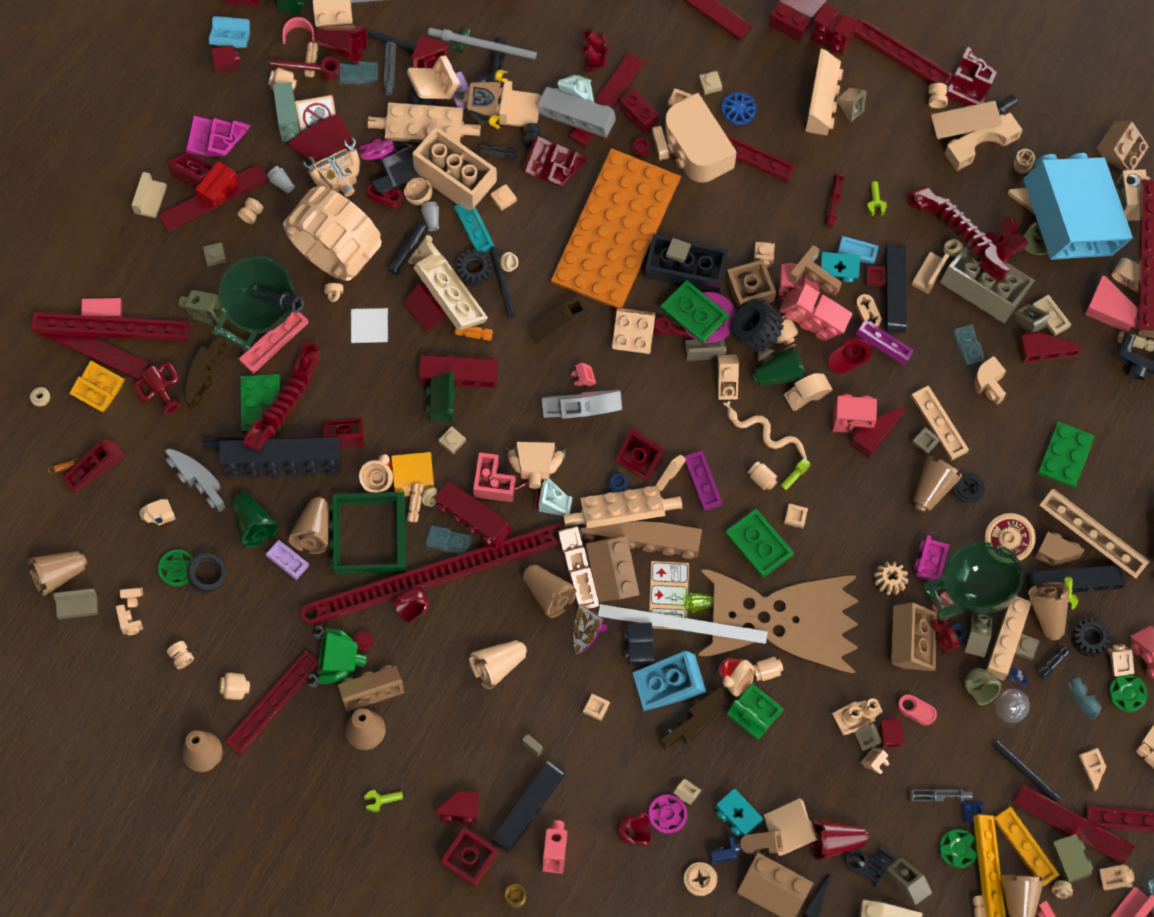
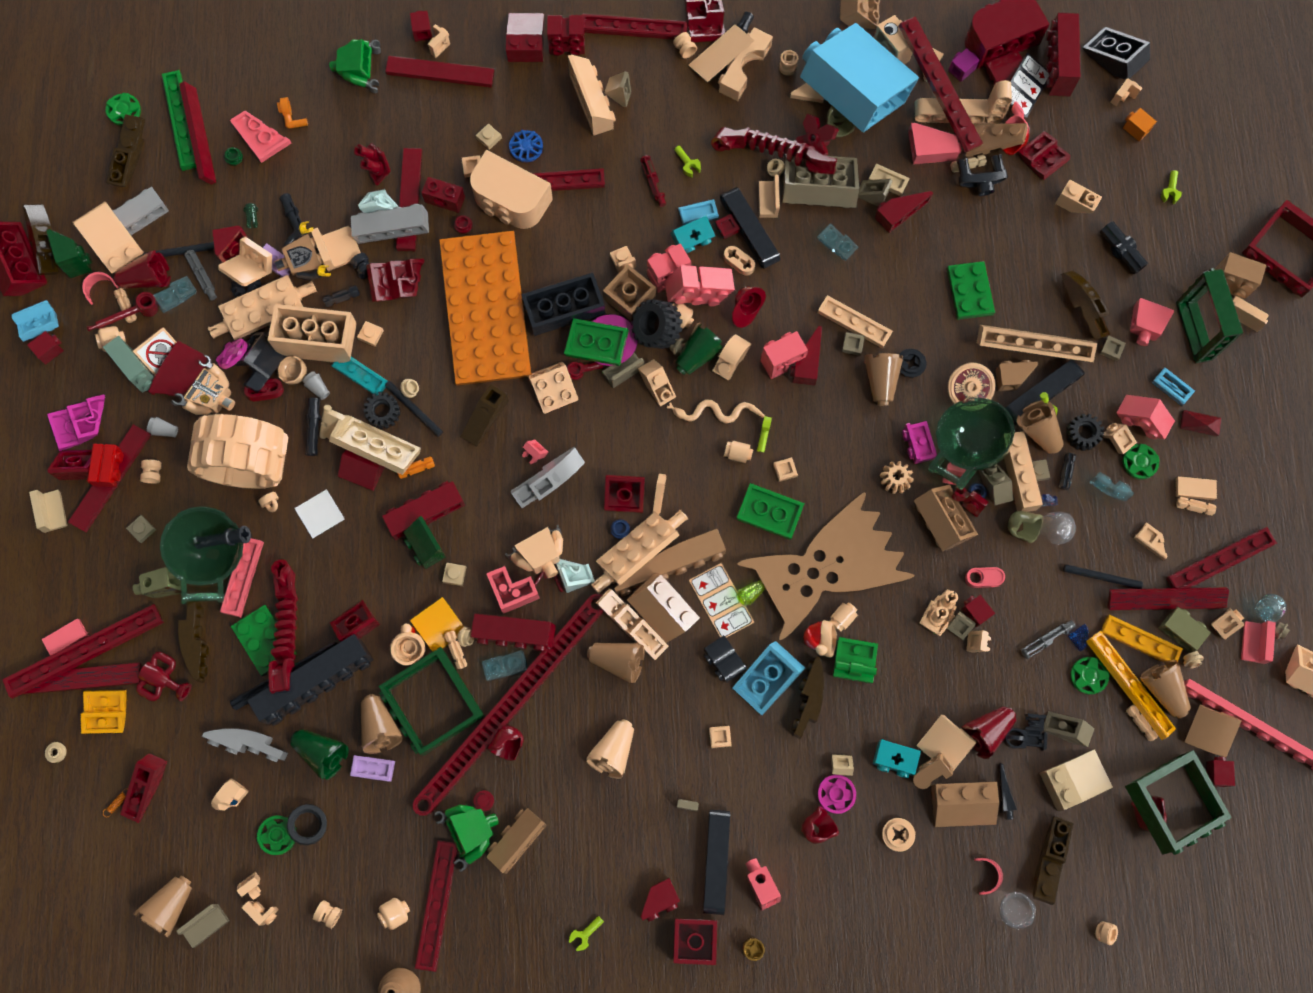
camera: 30 degrees left, 5 degrees up
medium nougat cone [345,709,386,750] -> none
light grey bar [428,28,537,59] -> none
shield [573,605,607,655] -> none
white sticker [598,604,768,644] -> none
light nougat beam [651,126,669,160] -> none
dark tan tile [666,238,691,263] -> none
magenta plate [684,450,722,512] -> none
dark blue bracket [710,837,740,865] -> none
medium nougat bracket [789,245,842,296] -> none
magenta plate [856,320,914,365] -> none
light nougat brick [974,356,1006,405] -> none

